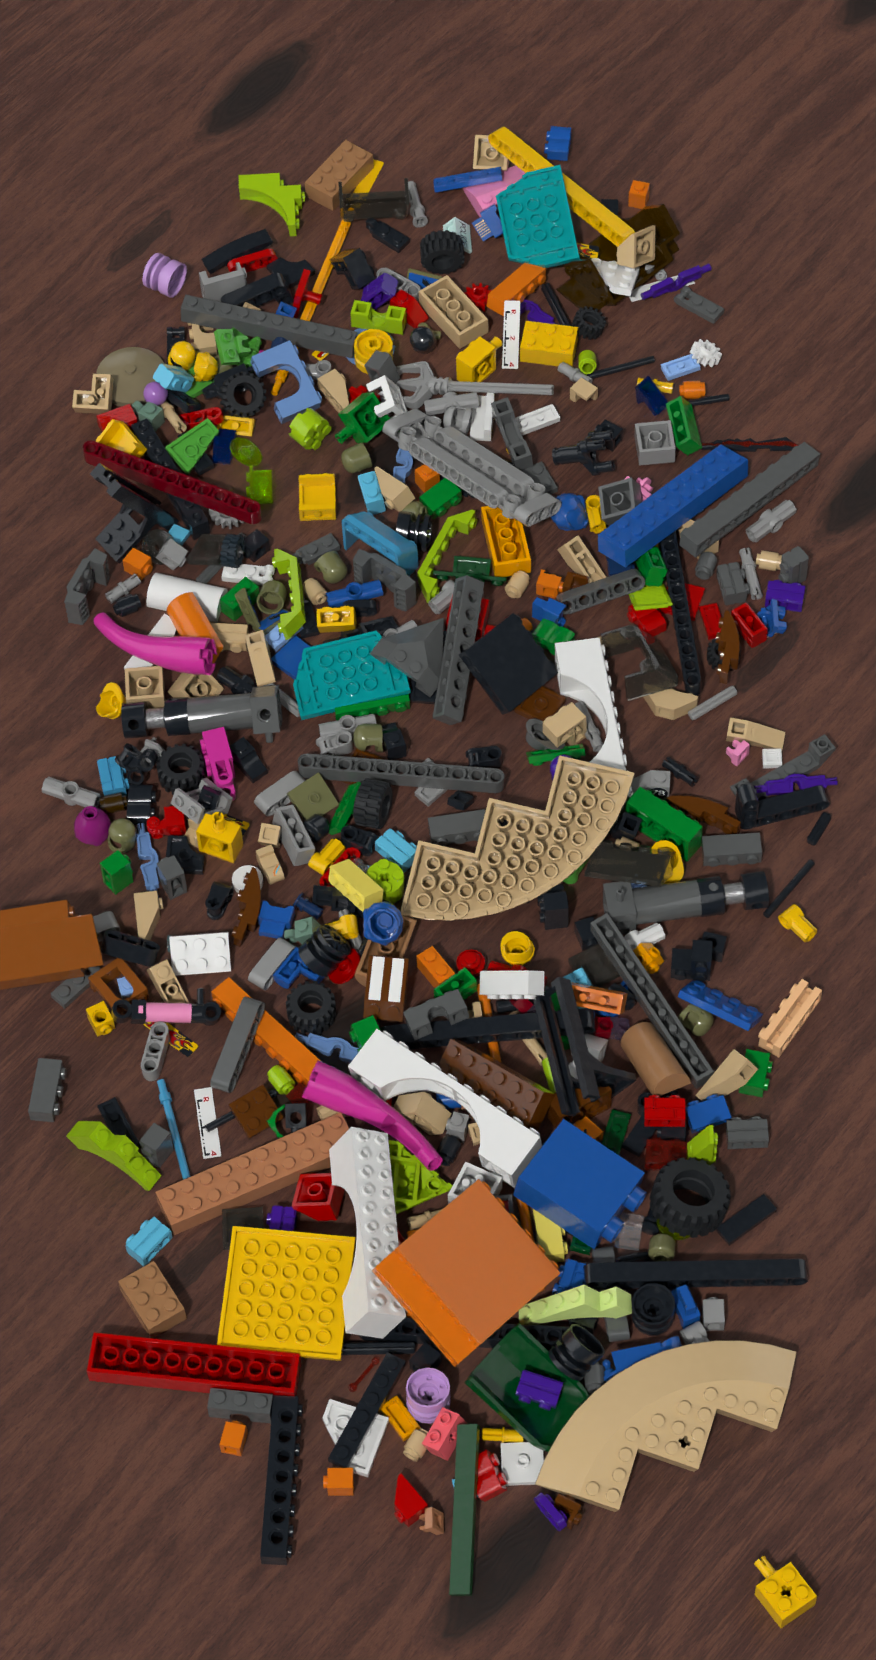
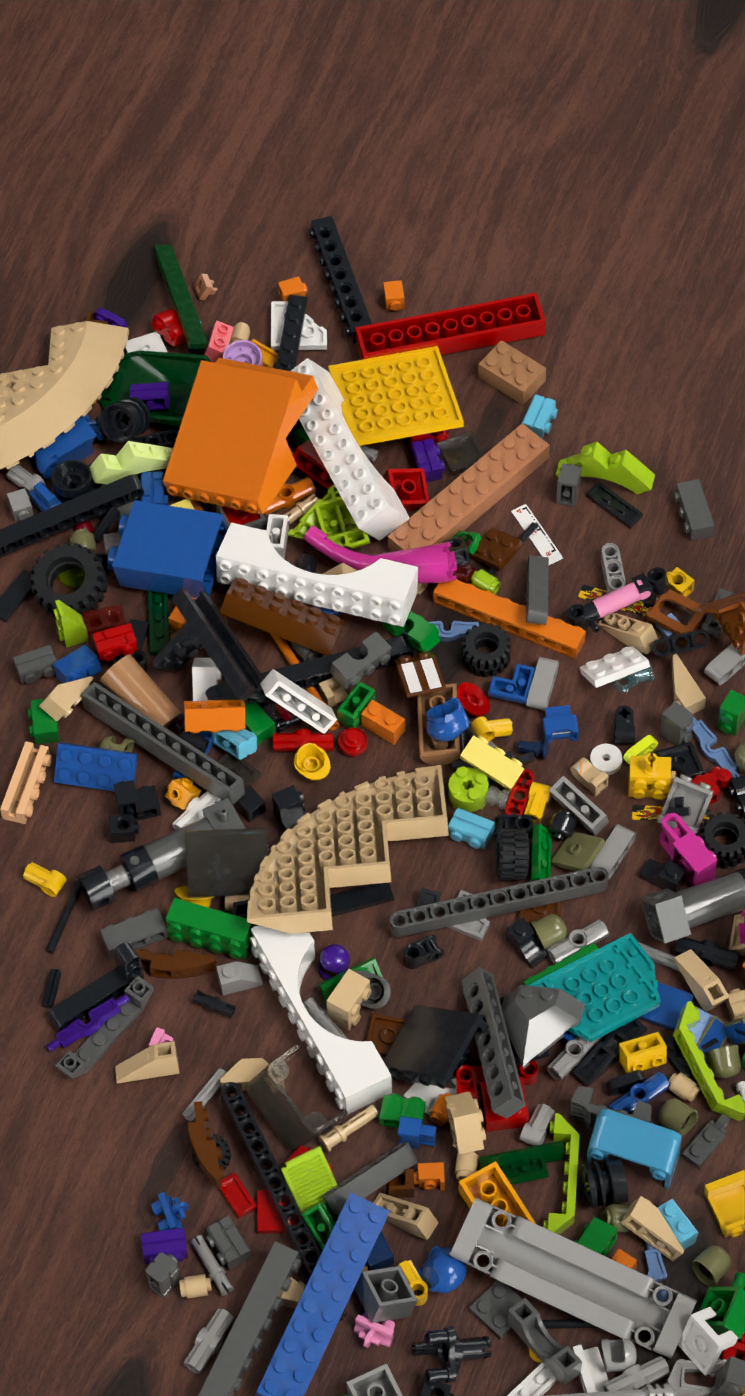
camera: 160 degrees right, 0 degrees up
dark azure bar [157,1079,191,1180] -> none
dark grey arch [207,1388,273,1424] -> none
reddish brown slope [231,867,261,947] -> none
tan panel [258,823,281,848] -> none
sand green brick [284,917,320,944] -> none
black wheel [298,924,351,977] -> none
light grey piece [316,730,354,756] -> none
red slope [394,1473,428,1527] -> none
dark grey brick [428,809,485,846] -> none
dark grey brick [695,552,718,580] -> none
red brick [731,603,768,648] -> none
white tile [762,749,782,768] -> none
none -> tan brick [445,1091,486,1155]
none -> neon yellow beam [623,735,658,765]

